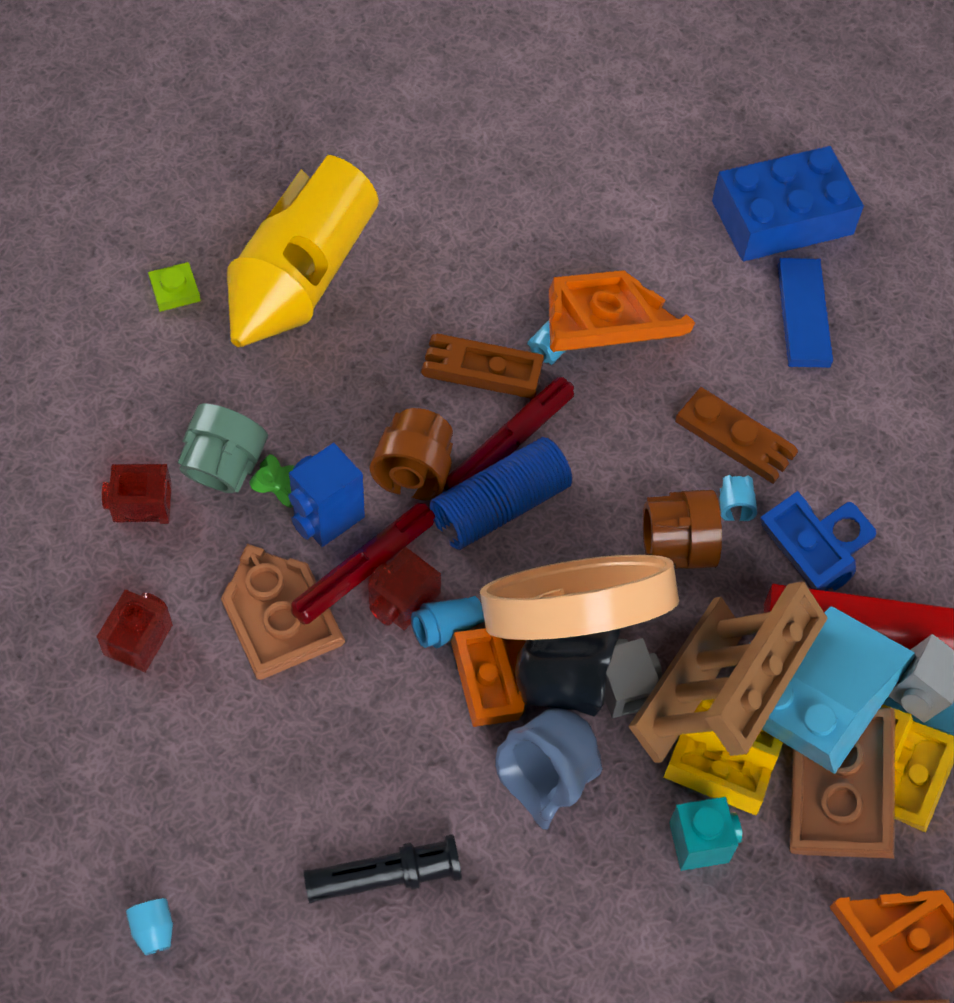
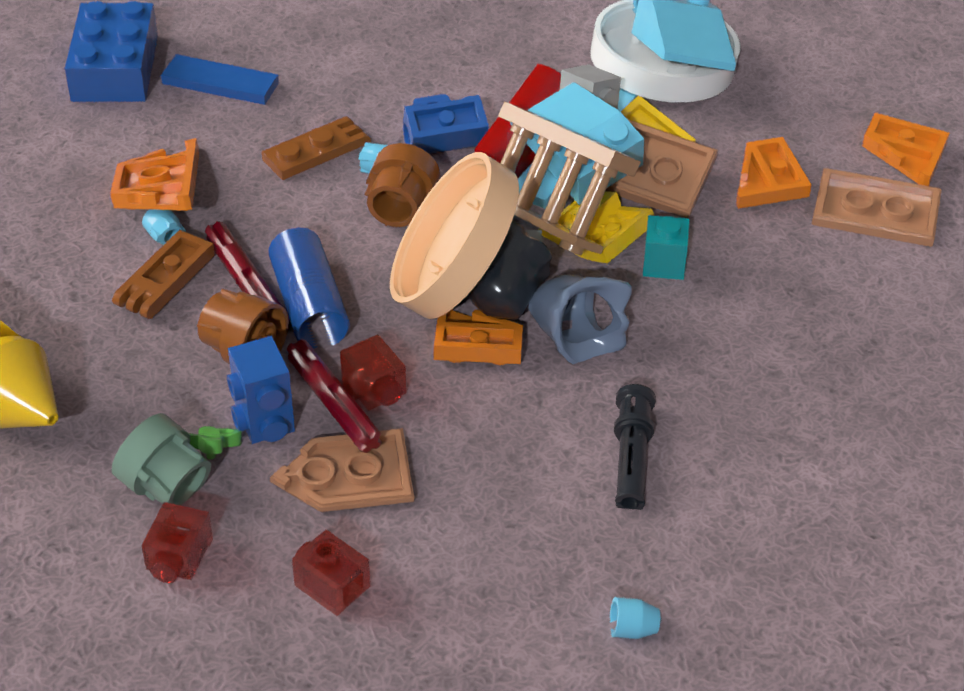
camera: 70 degrees left, 15 degrees down
dark azure cone [411,596,484,649] -> none

